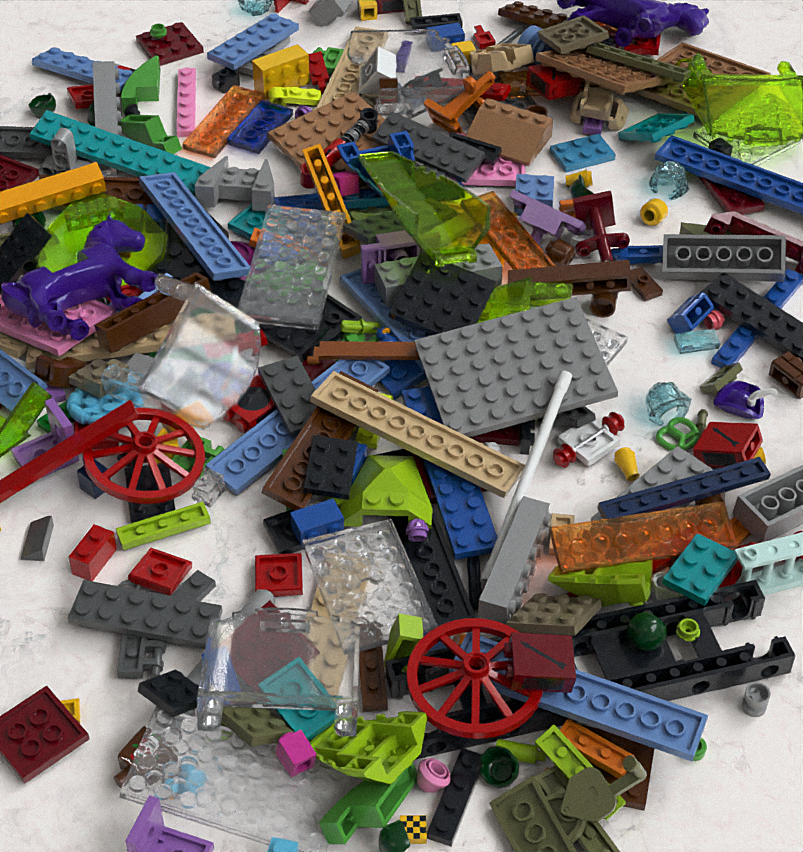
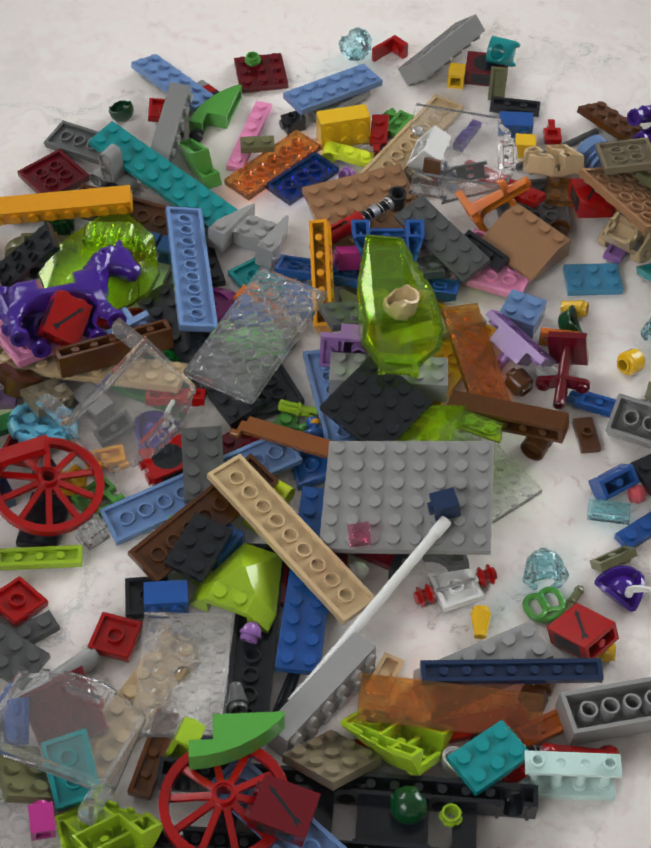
camera: 20 degrees right, 5 degrees up
none -> red brick [37,289,93,347]
none -> bright green slope [188,711,285,770]
none -> dark grey cone [227,681,249,714]
none -> olive plate [240,135,275,153]
none -> clear pink plate [347,522,372,548]
none -> tan hair [383,284,420,321]
none -> dark blue brick [427,487,461,522]

